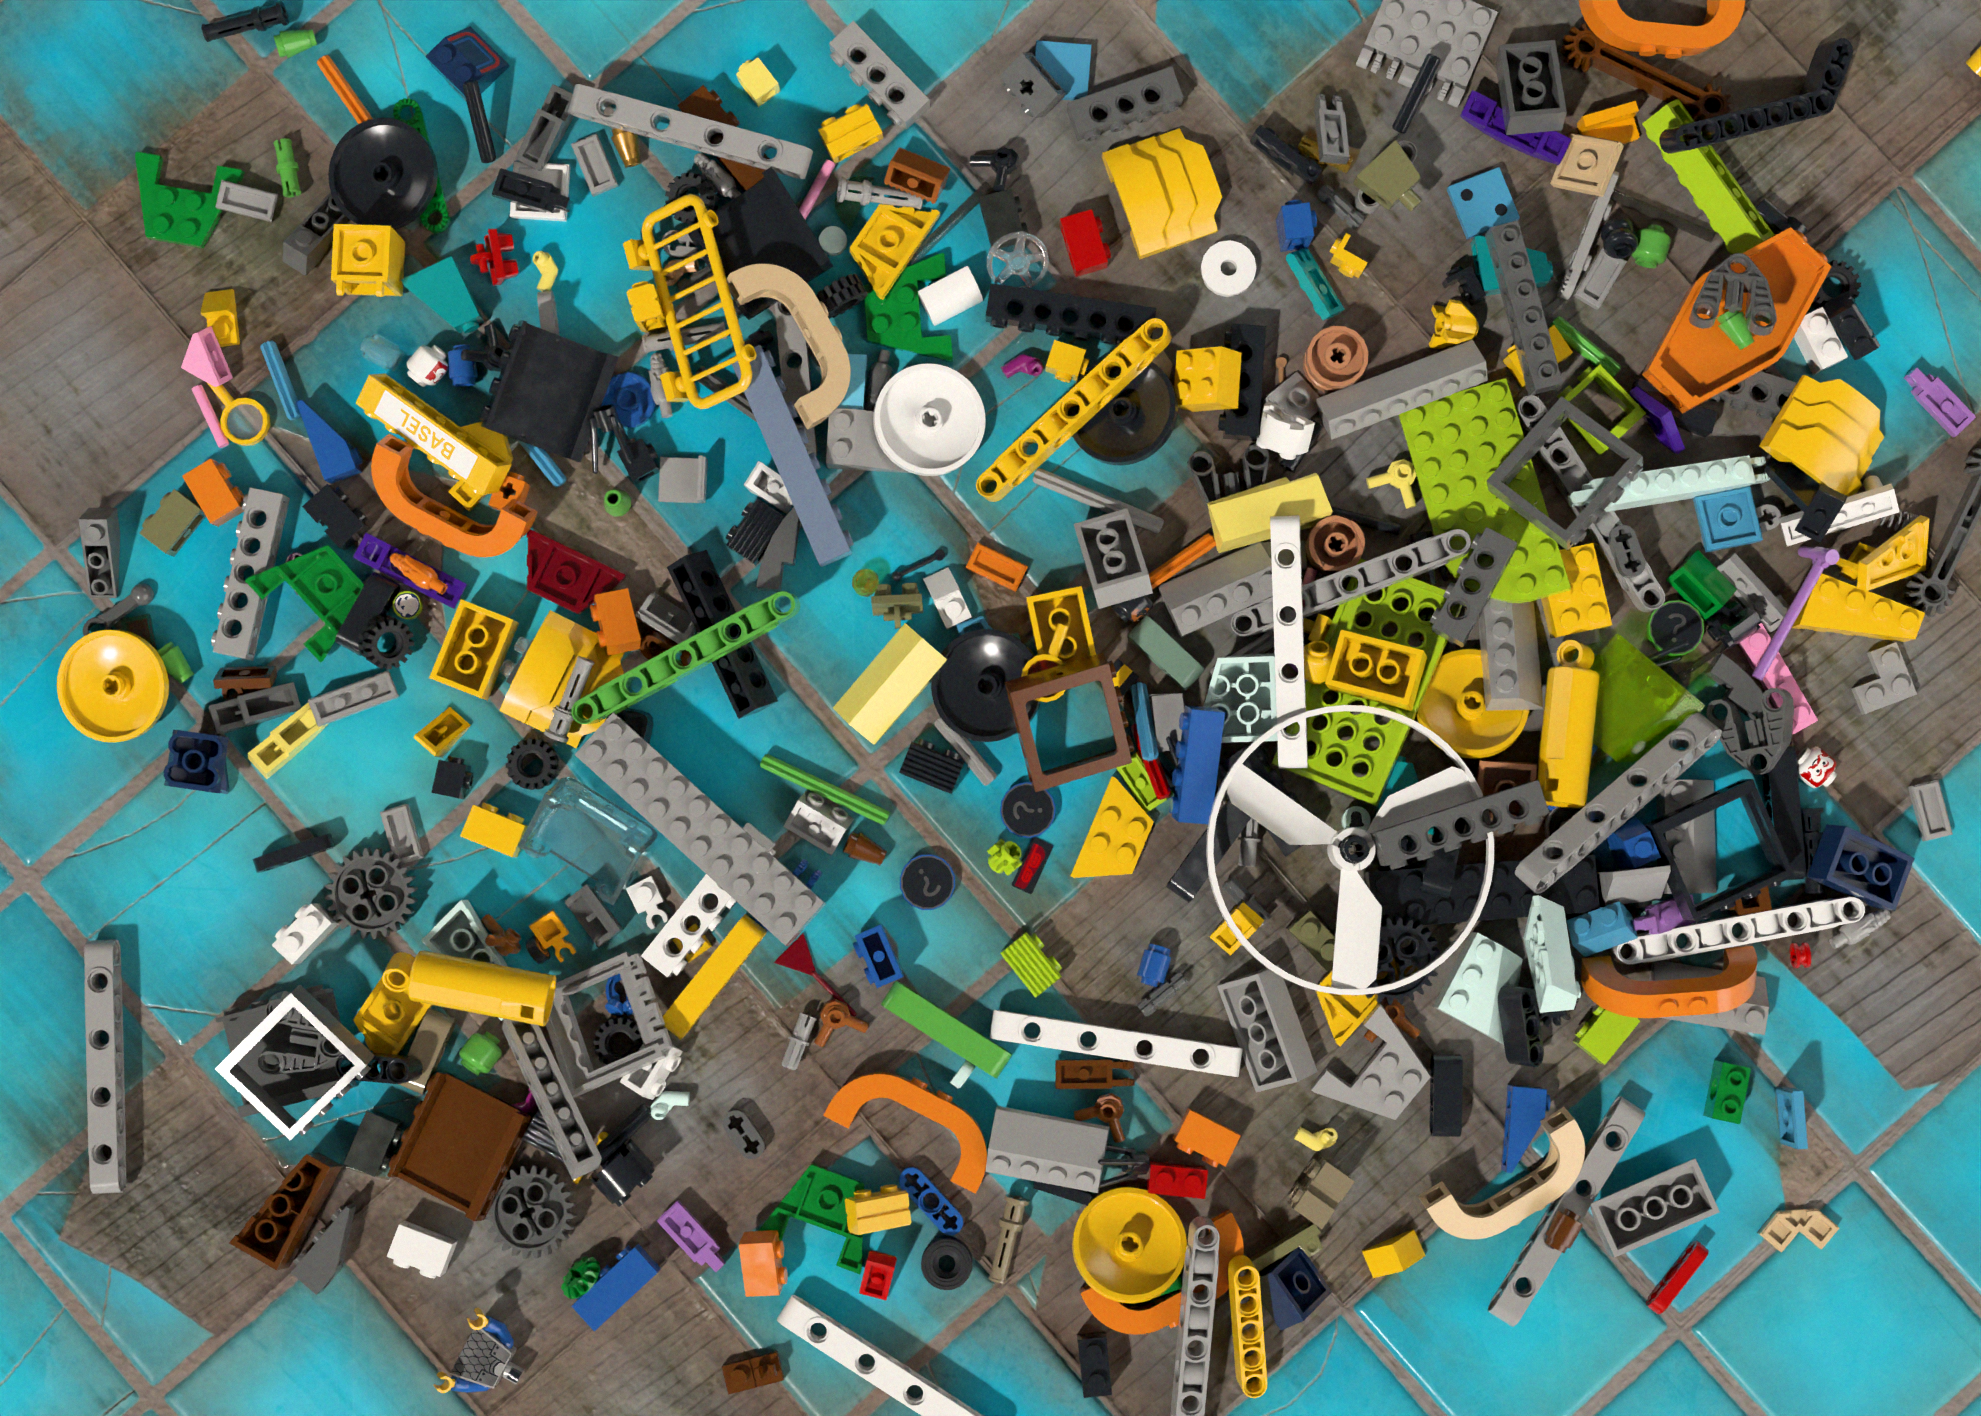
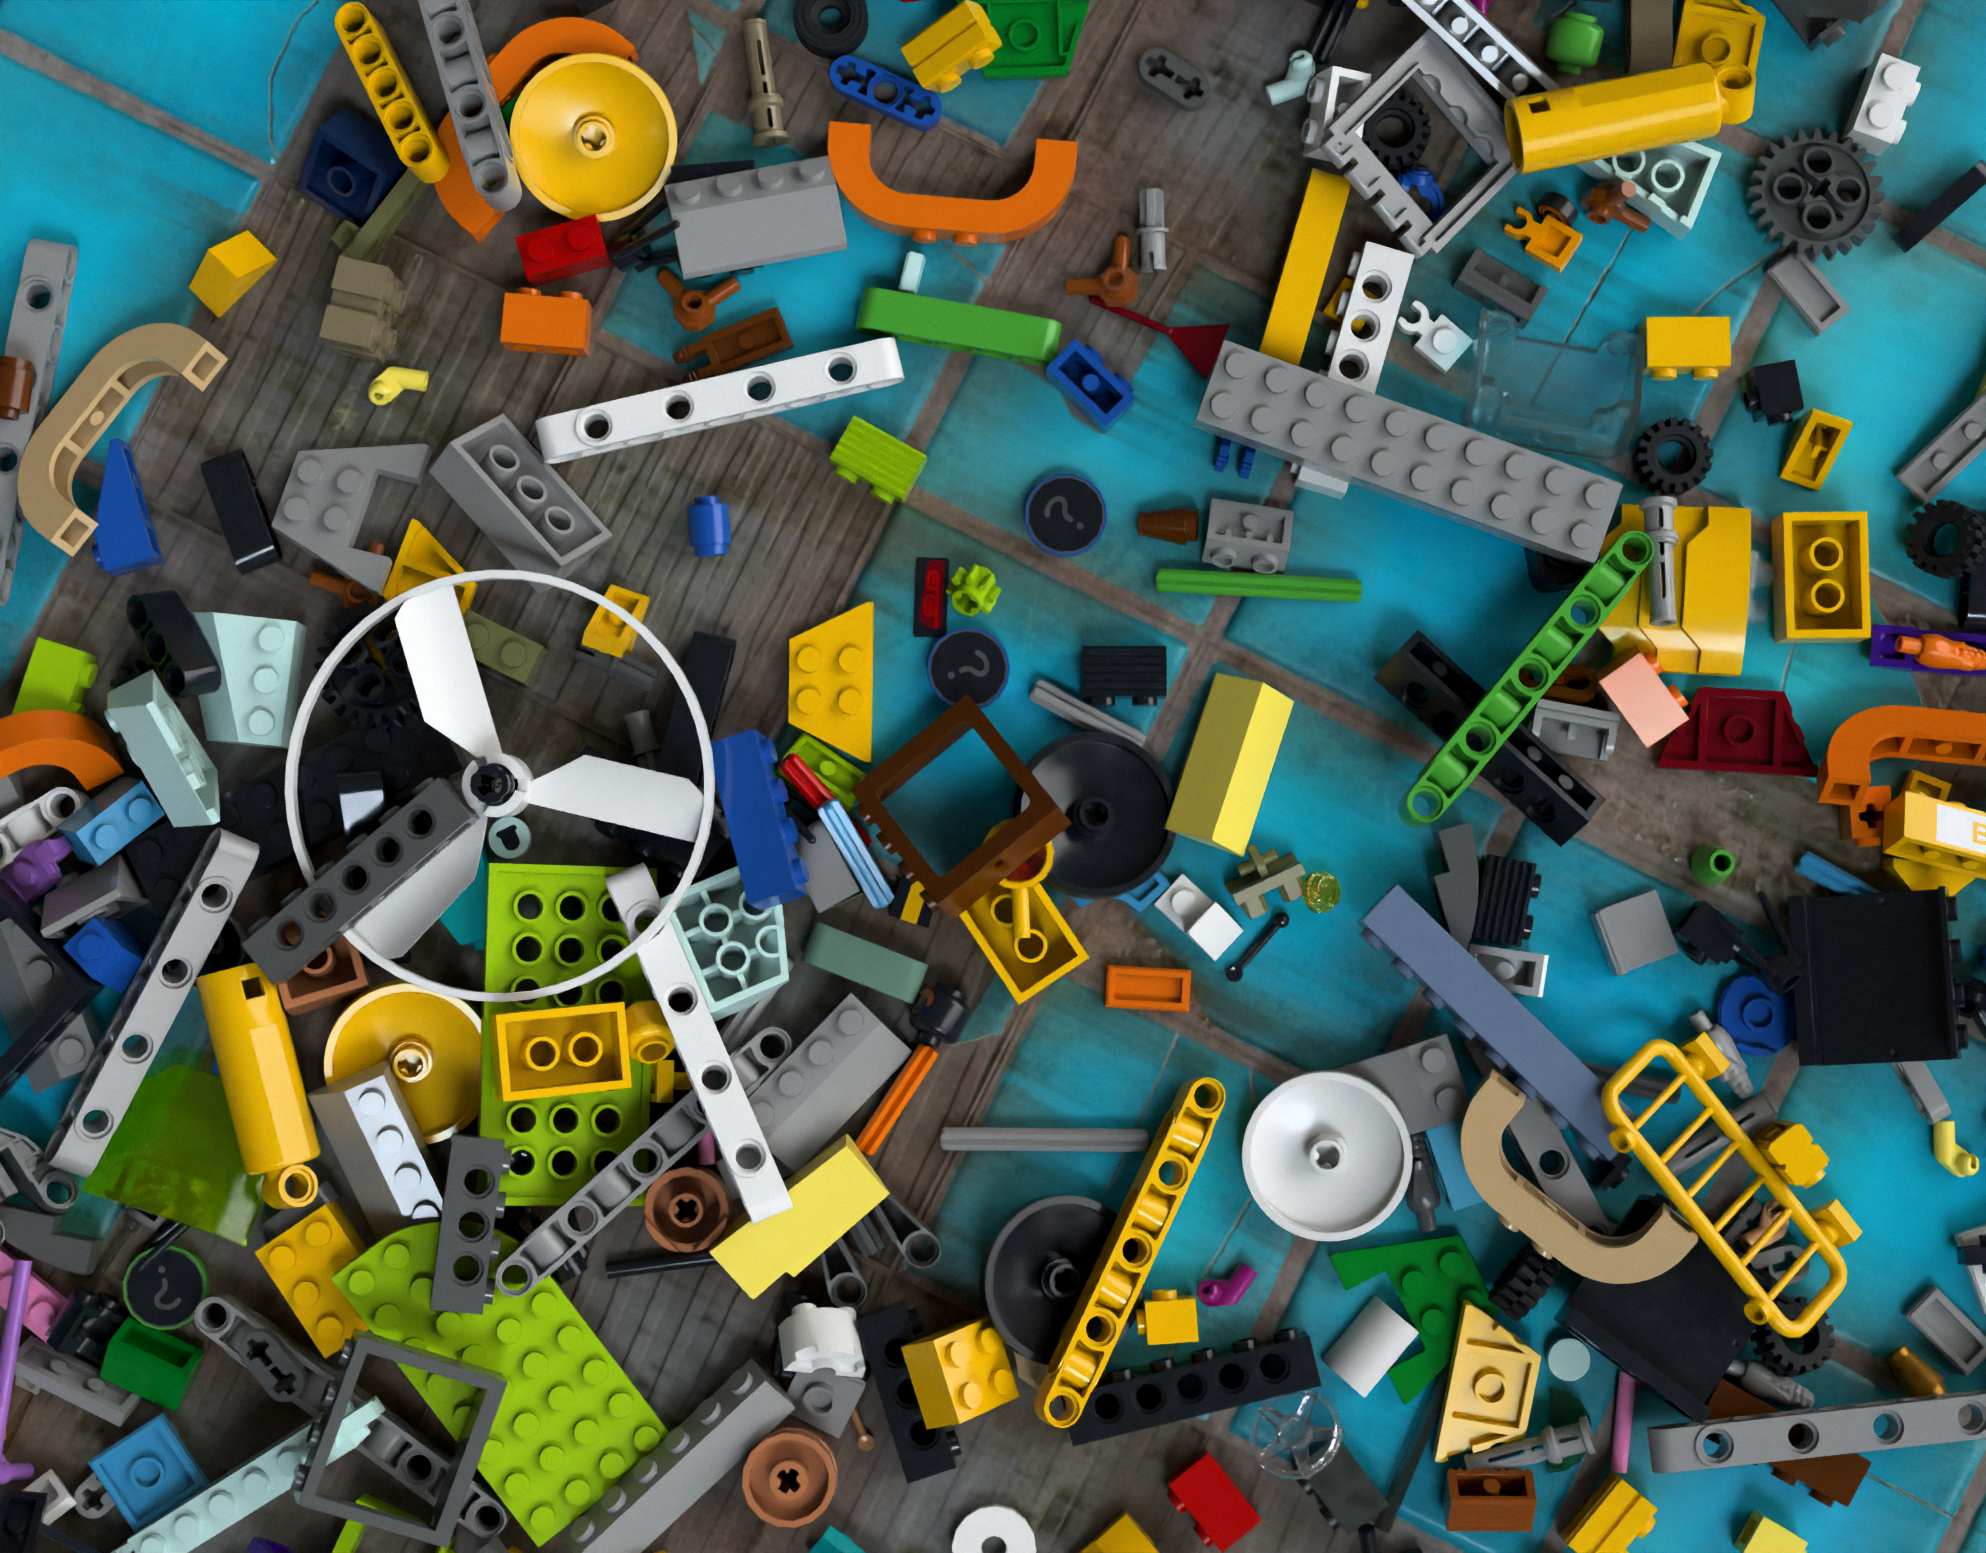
camera: 155 degrees right, 0 degrees up
tile [393,591,423,620] -> none
light grey brick [1074,508,1153,609] -> none
dark grey axle [1137,972,1188,1017] -> none
light yellow piece [1366,459,1417,509] -> none

